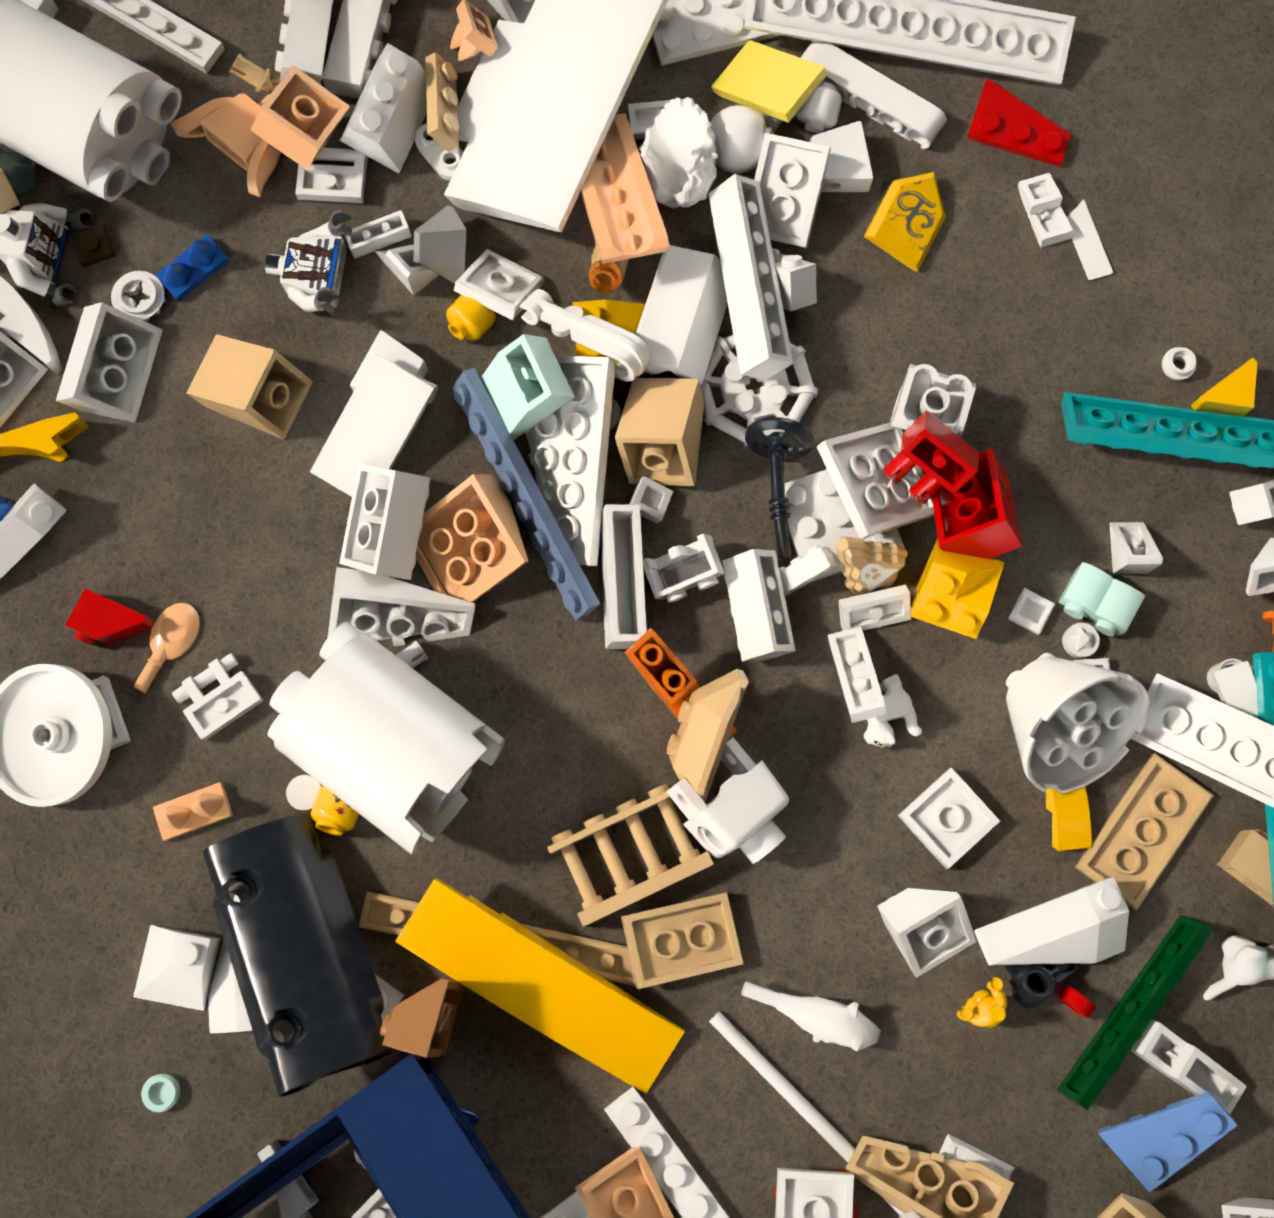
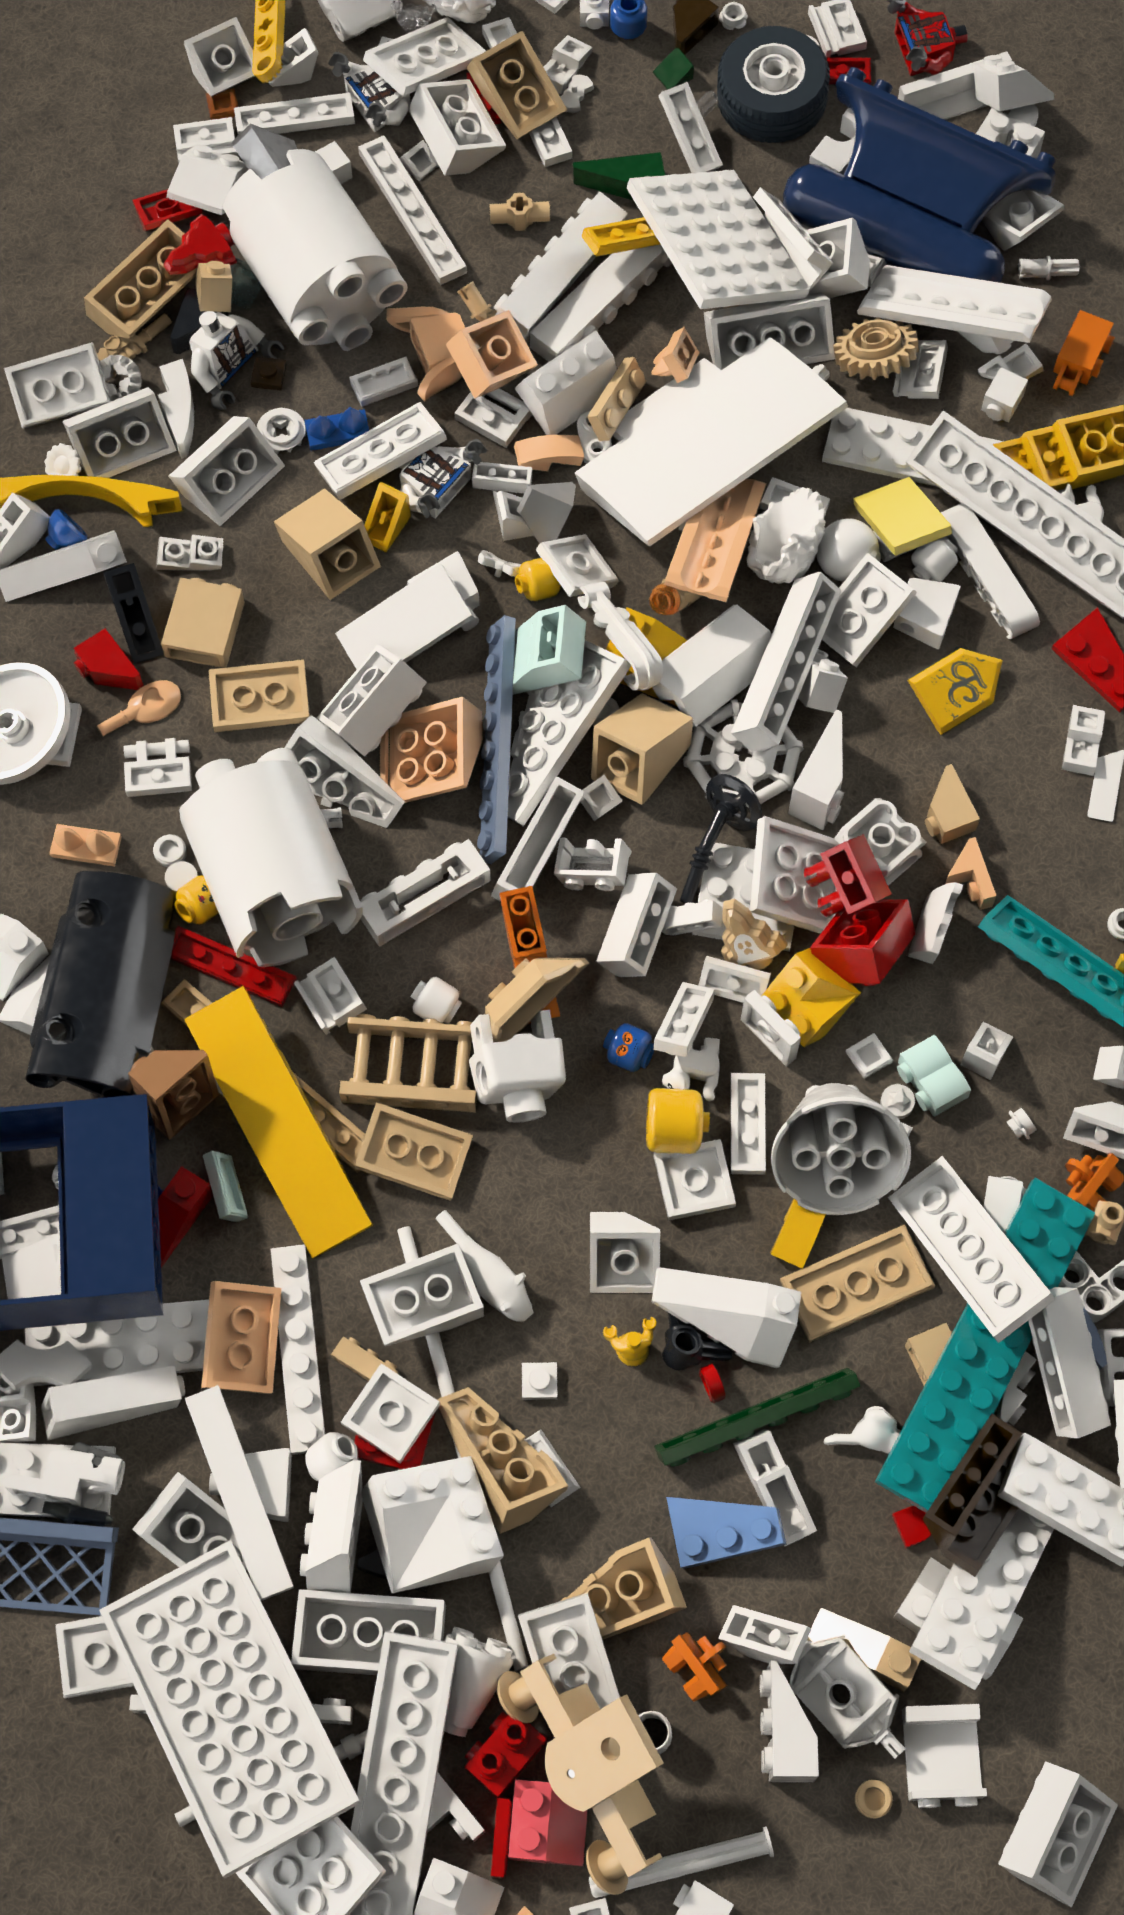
camera: 30 degrees right, 10 degrees down
none -> black slope [104,563,164,664]
none -> white tile [153,834,187,867]
none -> white slope [156,535,223,571]
none -> red slope [158,1166,213,1268]
none -> tan brick [161,578,245,668]
none -> red tile [170,926,297,1007]
none -> light aqua tile [203,1151,248,1222]
none -> tan plate [209,660,310,732]
none -> white plate [294,957,367,1035]
none -> white tile [314,402,447,500]
none -> tan piece [331,1336,399,1381]
none -> white plate [349,357,418,407]
none -> white brick [360,839,491,947]
none -> white slope [360,1243,484,1346]
none -> yellow slope [364,482,411,552]
none -> white head [410,977,462,1024]
none -> white piece [478,550,521,577]
none -> light nougat slope [514,435,584,471]
none -> white plate [522,1362,557,1400]
none -> blue head [603,1023,655,1072]
none -> yellow head [646,1088,710,1154]
none -> white plate [731,1073,766,1175]
none -> white plate [741,990,801,1067]
none -> white slope [788,709,844,830]
none -> white slope [908,882,963,964]
none -> tan slope [925,764,980,844]
none -> light nougat slope [945,837,996,910]
none -> white plate [1007,1108,1037,1139]

